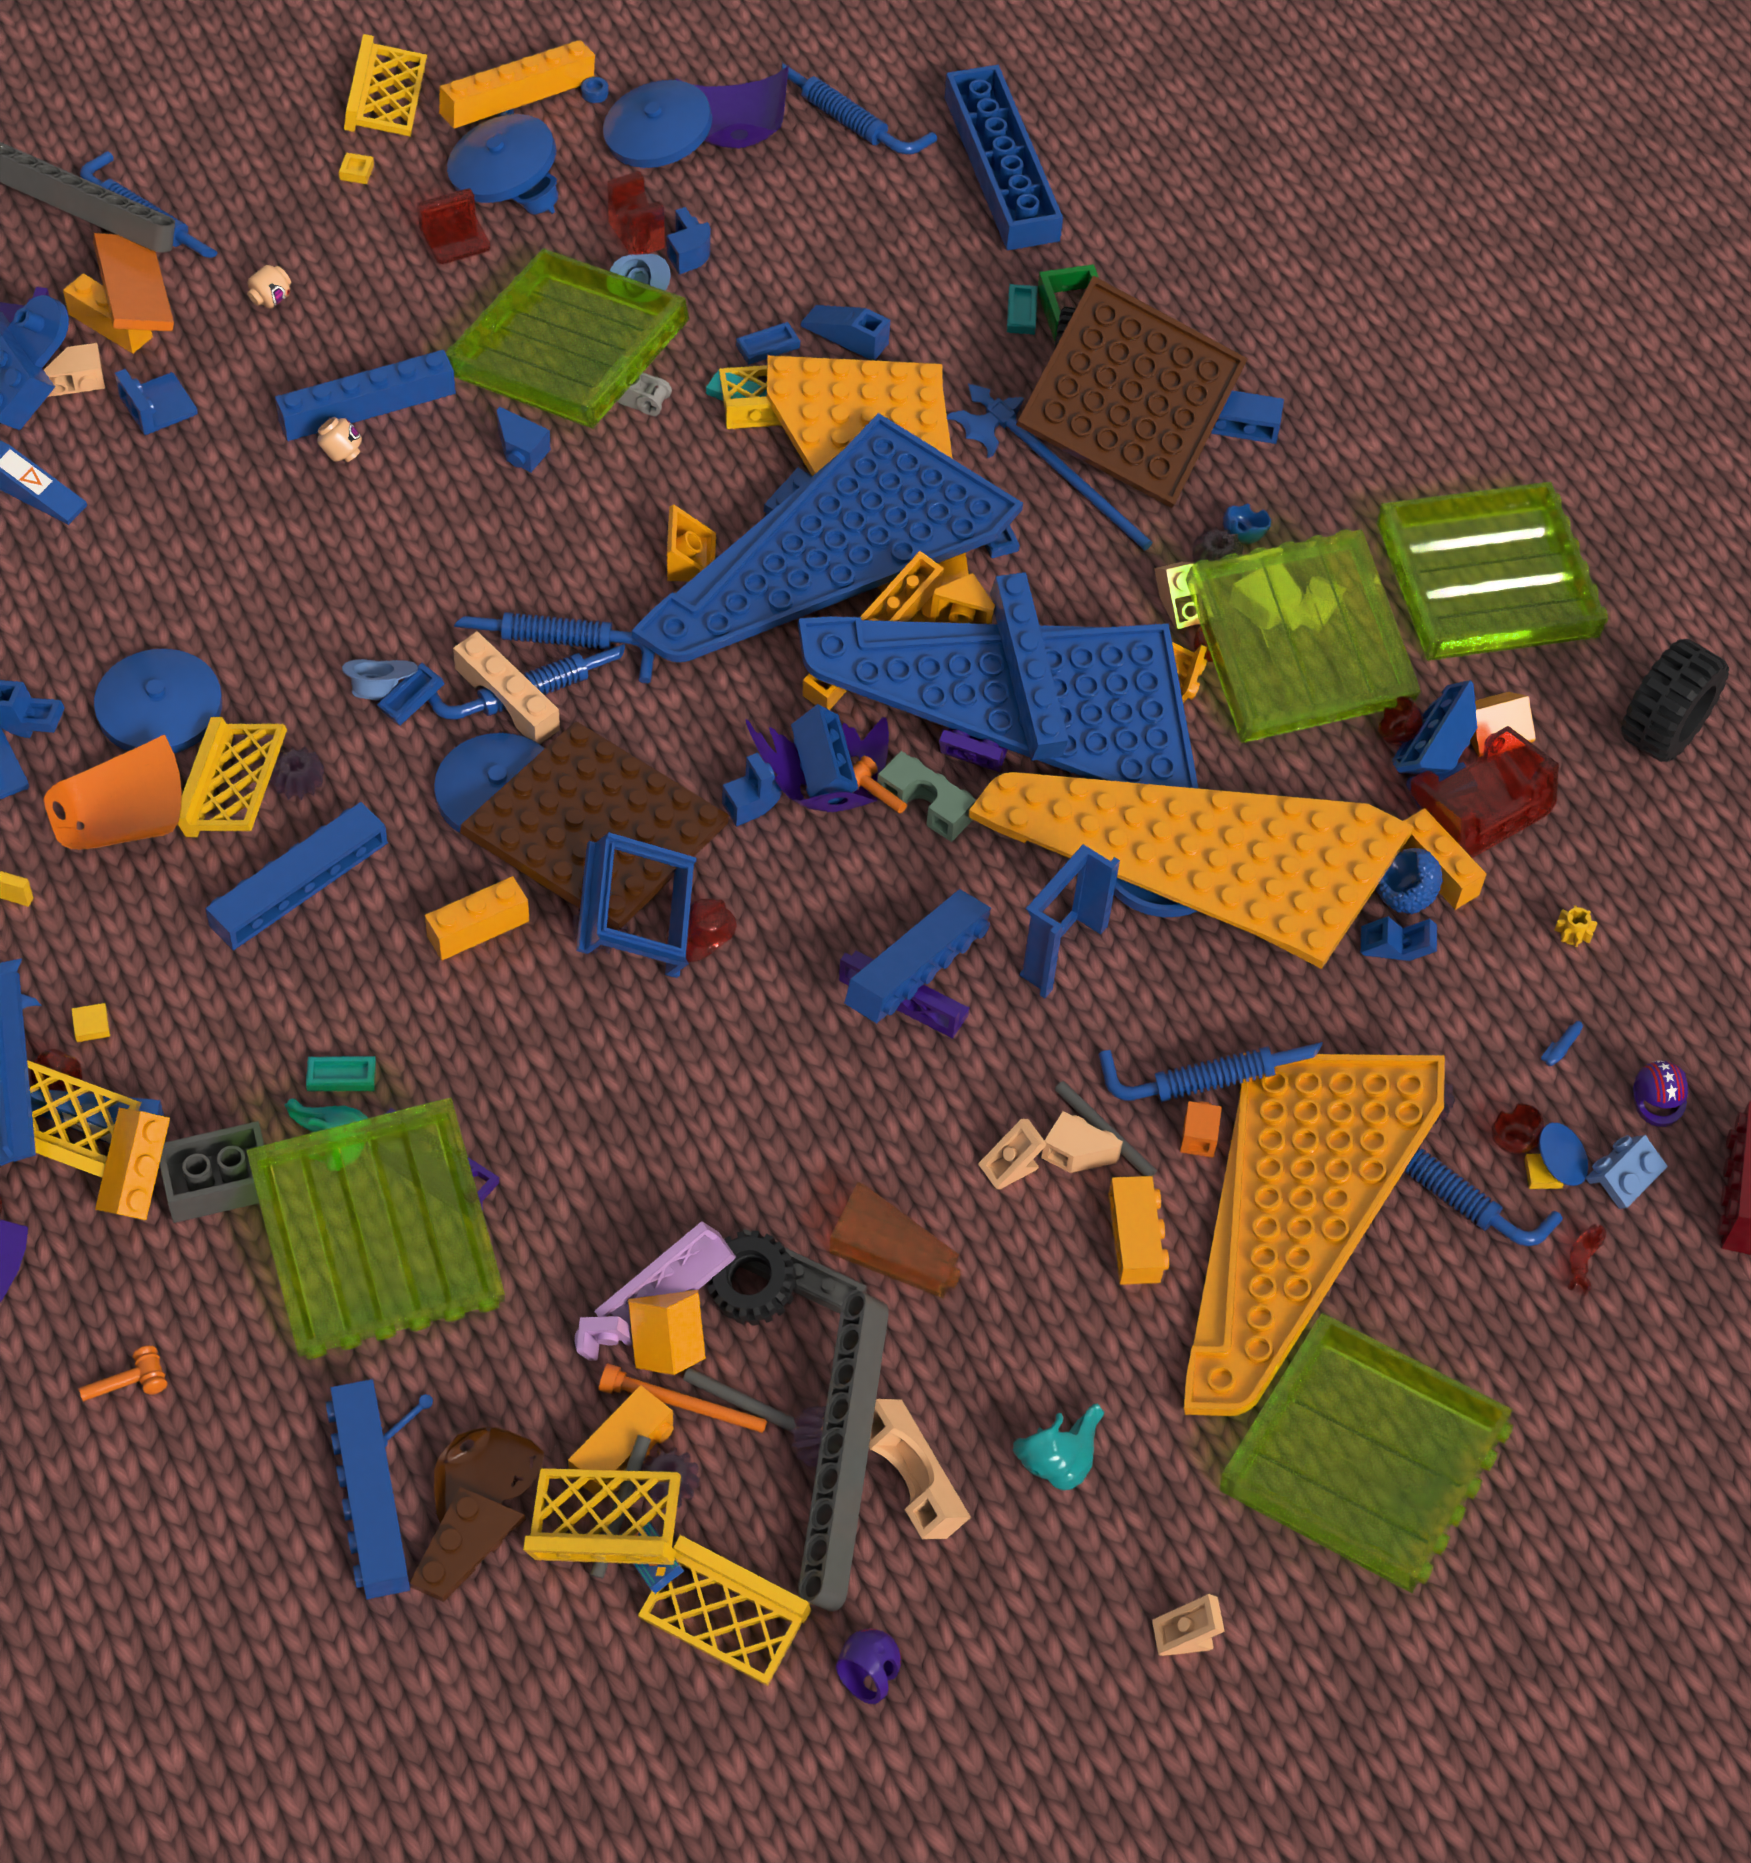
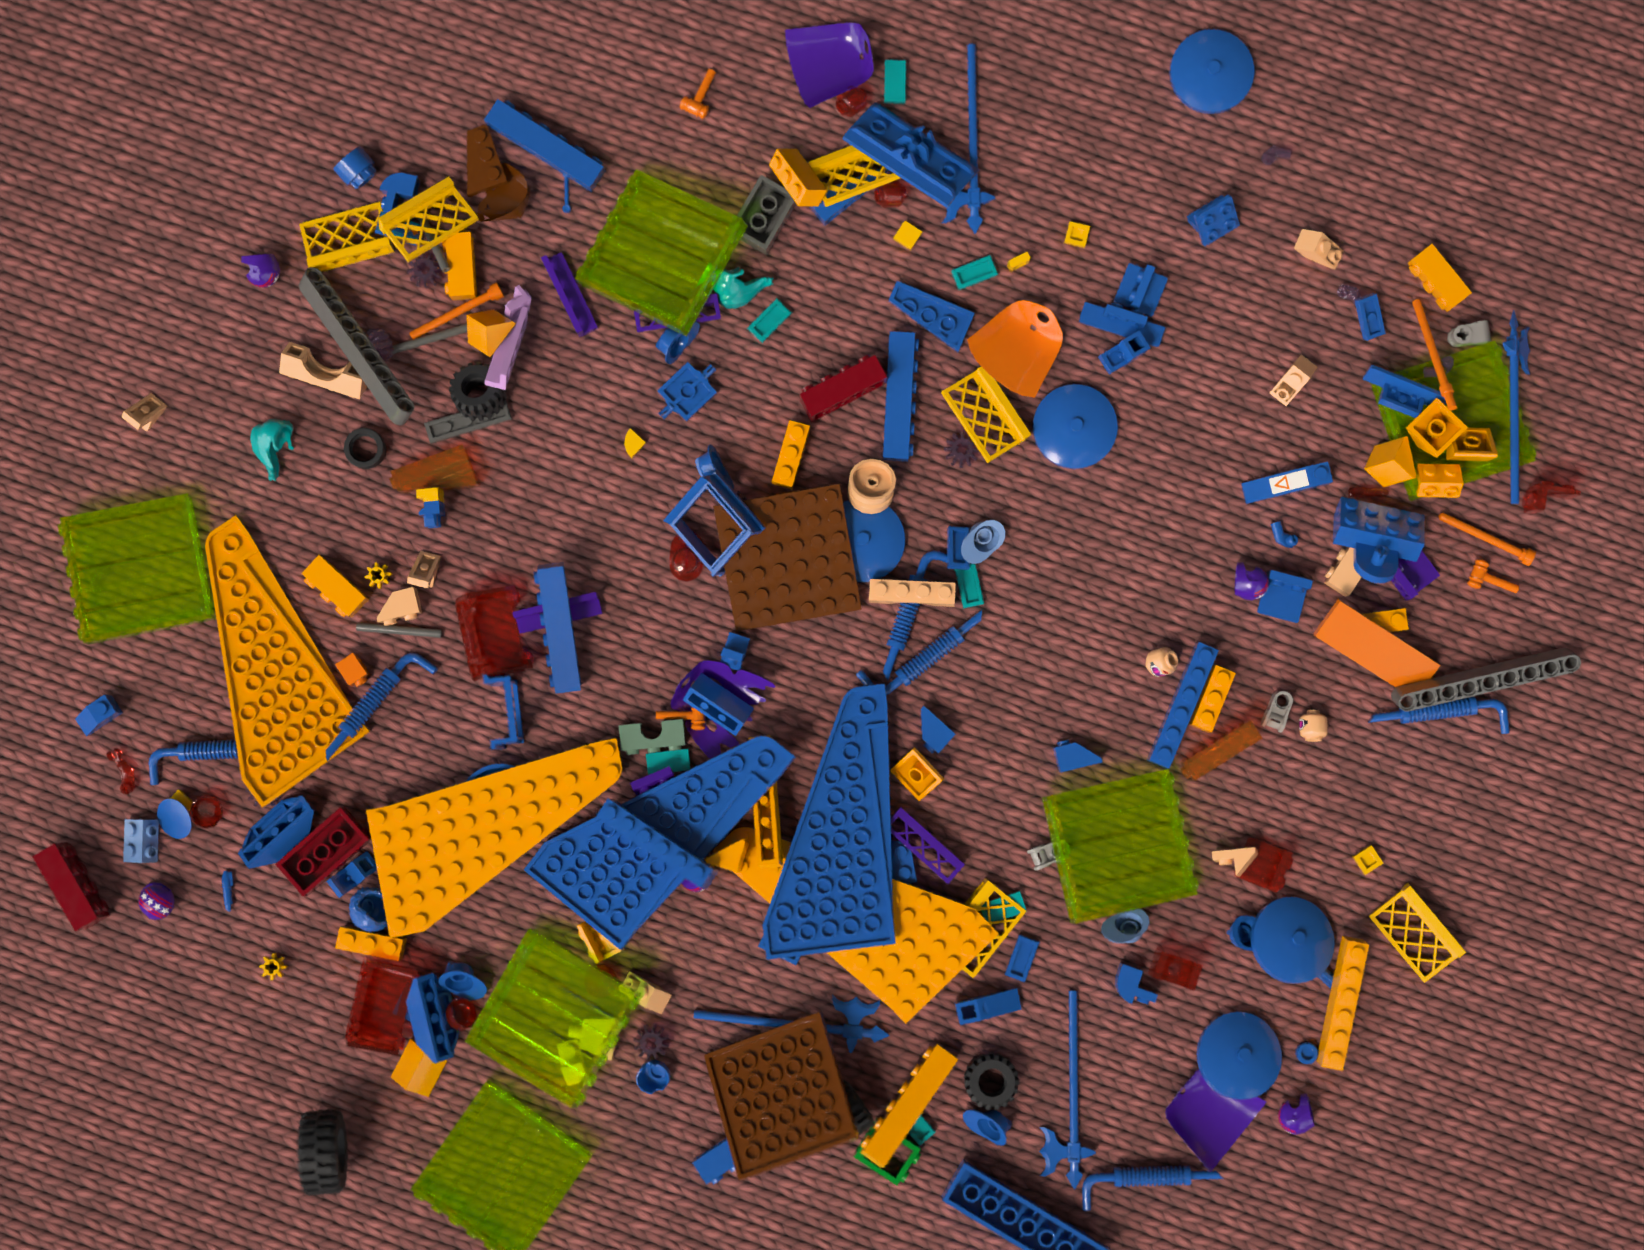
camera: 140 degrees right, 30 degrees up
none -> blue slope [75,694,123,737]
none -> blue wedge [238,796,314,869]
none -> dark red brick [275,807,372,897]
none -> blue piece [333,146,376,189]
none -> black tyre [344,428,386,469]
none -> yellow gear [364,562,392,589]
none -> blue brick [380,173,420,213]
none -> blue hips [416,488,446,529]
none -> blue piece [438,961,487,1000]
none -> clear red windscreen [455,585,534,681]
none -> dark purple fence [541,252,598,338]
none -> yellow tile [625,429,646,458]
none -> teal tile [646,749,691,775]
none -> blue piece [656,322,700,364]
none -> blue plate [657,362,717,422]
none -> blue piece [695,444,735,490]
none -> dark red brick [799,355,887,423]
none -> light nougat wheel [847,459,896,514]
none -> light orange brick [860,1044,958,1168]
none -> blue wing [889,281,975,353]
none -> dark purple fence [890,807,965,884]
none -> blue slope [920,706,956,754]
none -> teal tile [951,255,998,291]
none -> teal tile [954,563,984,609]
none -> blue piece [963,1110,1012,1146]
none -> black tyre [964,1052,1019,1110]
none -> blue piece [1039,990,1096,1190]
none -> clear orange slope [1180,720,1262,781]
none -> light orange brick [1188,665,1236,733]
none -> light nougat slope [1212,847,1258,877]
none -> dark purple helmet [1234,562,1269,601]
none -> light grey piece [1261,691,1293,733]
none -> blue arm [1271,521,1298,548]
none -> dark purple helmet [1278,1093,1315,1135]

